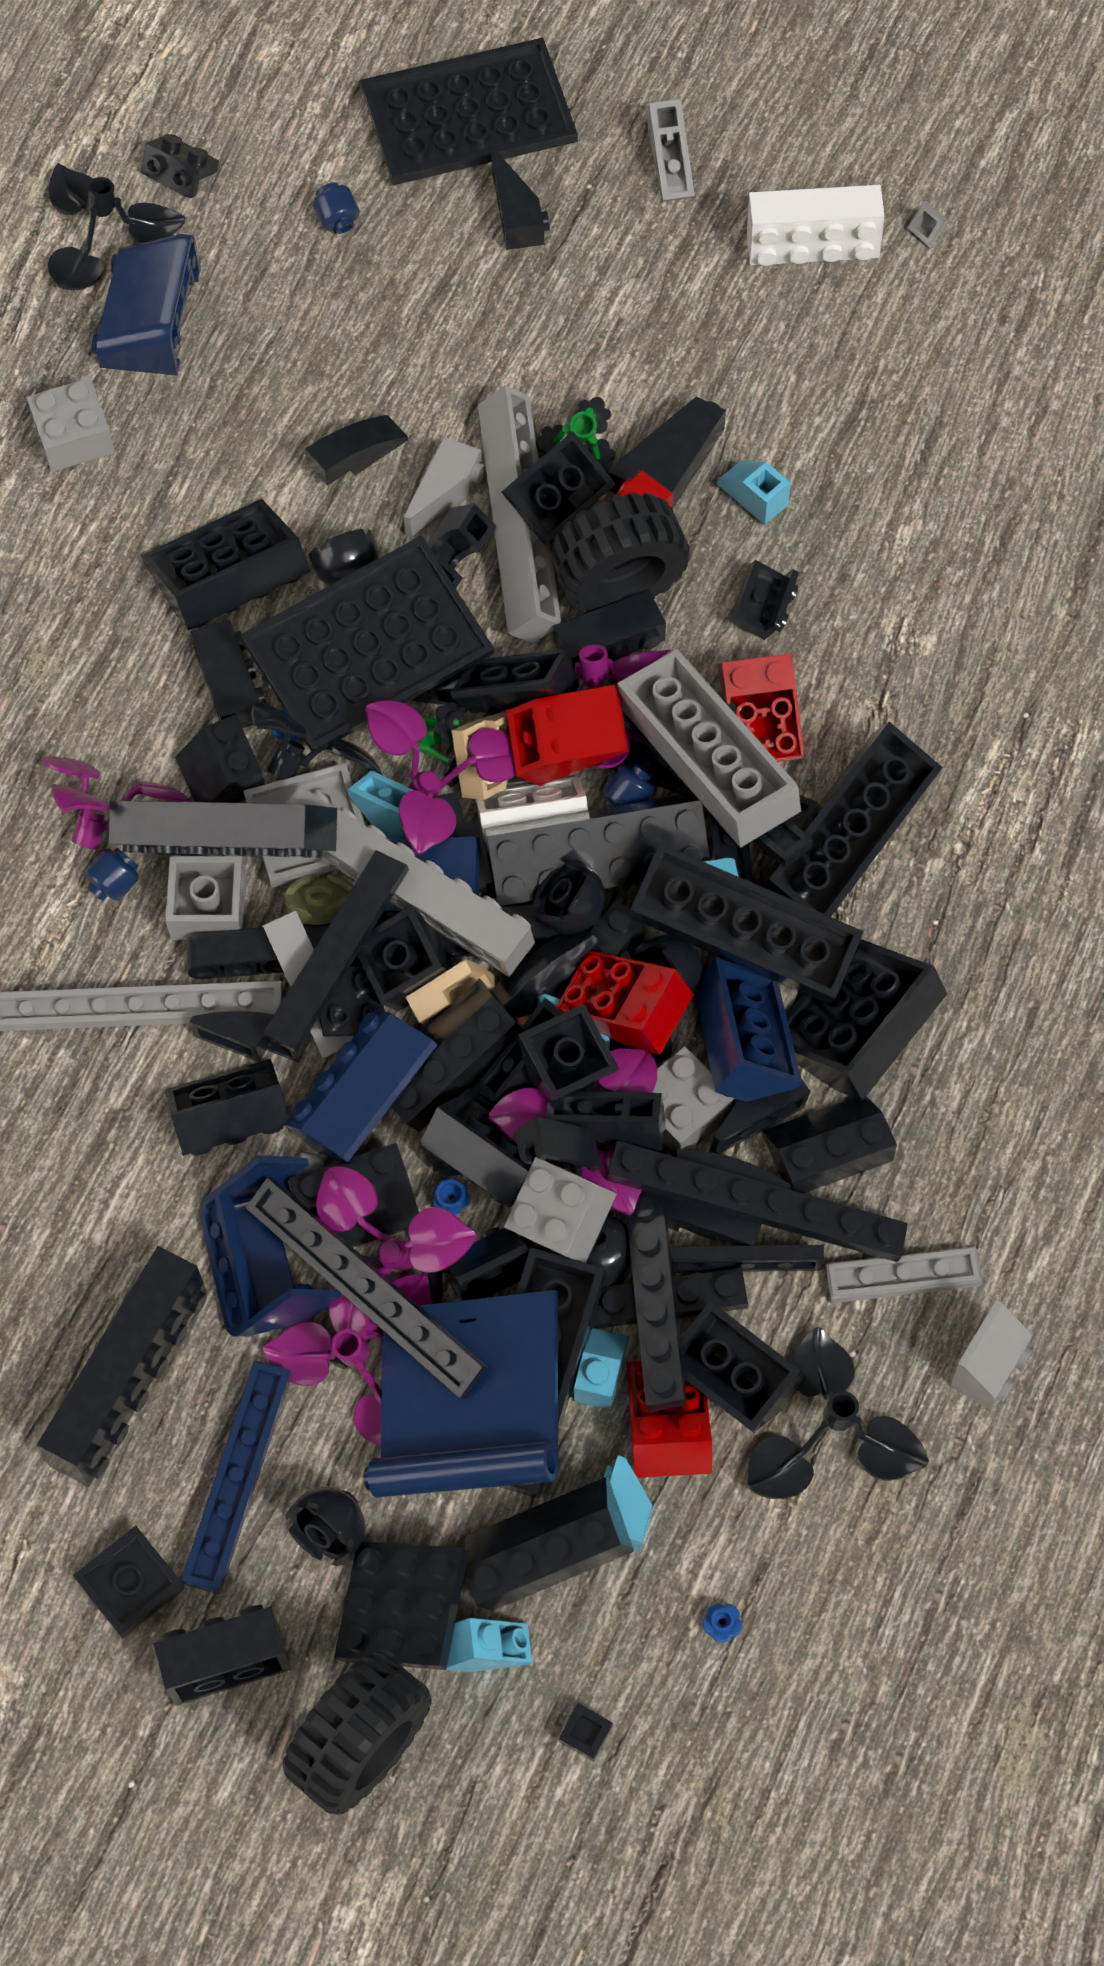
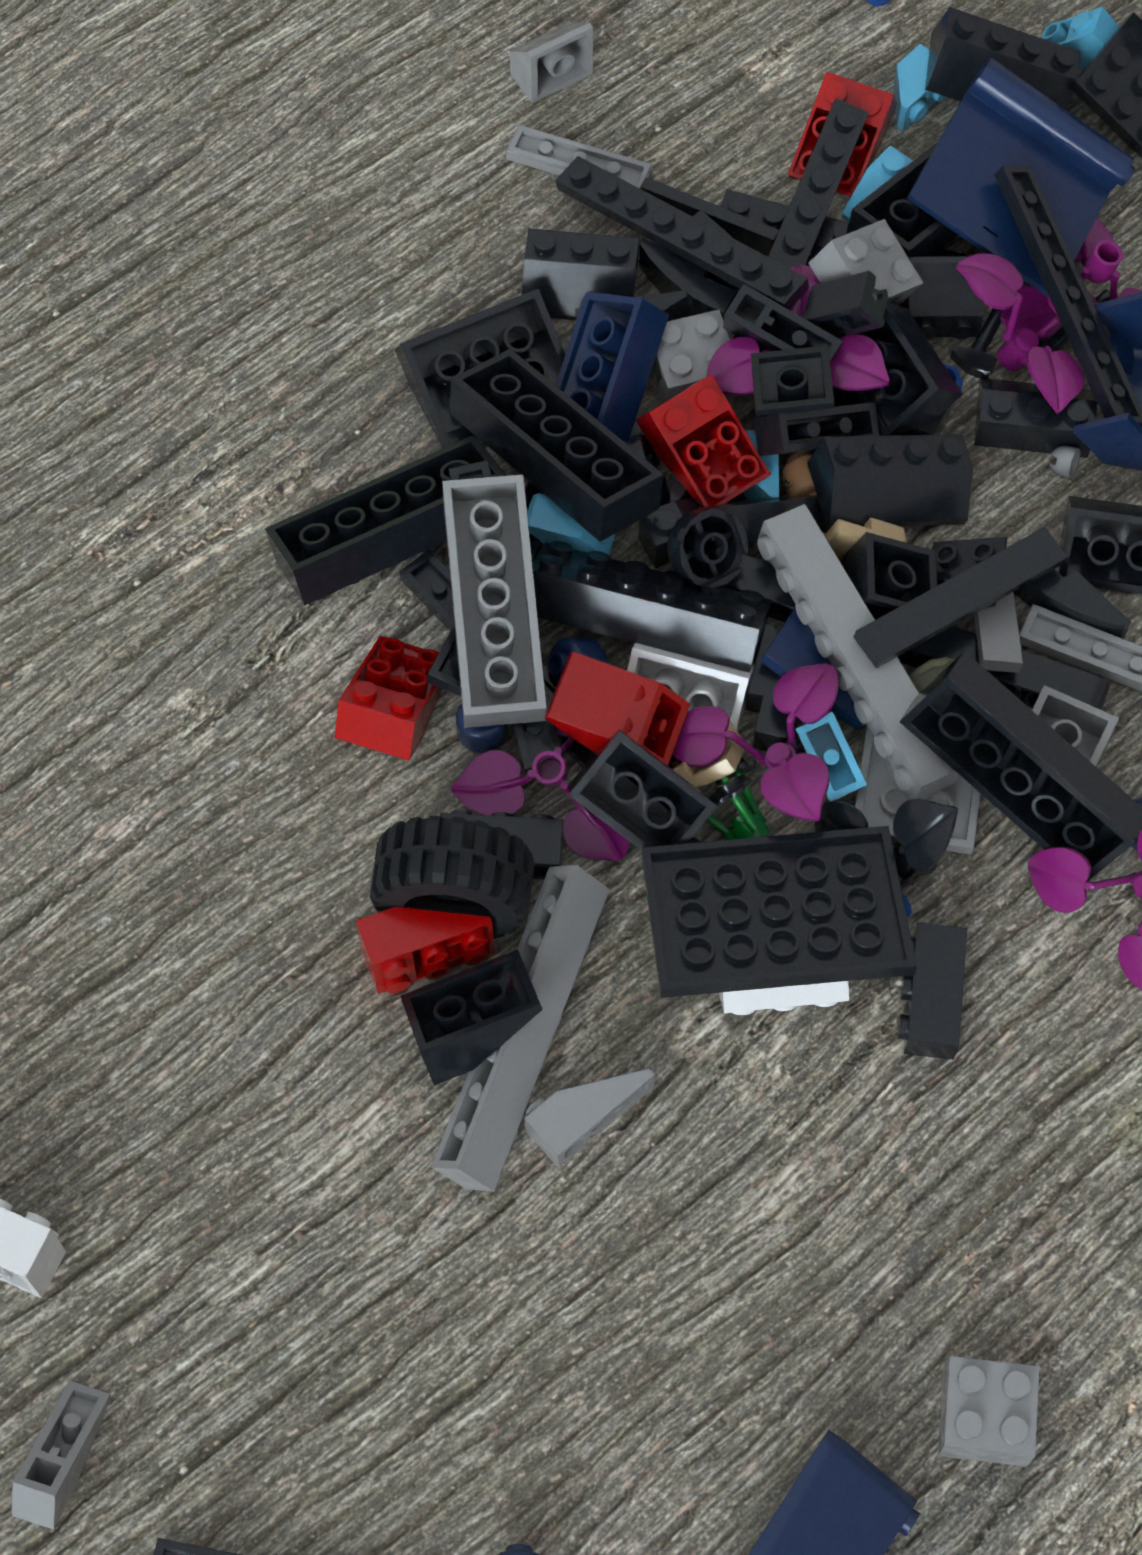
camera: 155 degrees left, 0 degrees up
black slope [141,499,311,630] -> none
black slope [175,715,265,803] -> none
dark blue slope [285,1009,437,1162] -> none
black slope [305,415,408,486] -> none
black cylinder [309,529,379,586] -> none
black arch [427,503,497,588] -> none
black slope [491,152,550,250] -> none
plant [536,397,616,472] -> none
black slope [608,396,726,509] -> none
black slope [680,1301,807,1433] -> none
medium azure slope [717,461,791,525] -> none
black bracket [729,560,799,640] -> none
black plant [747,1326,929,1499] -> none

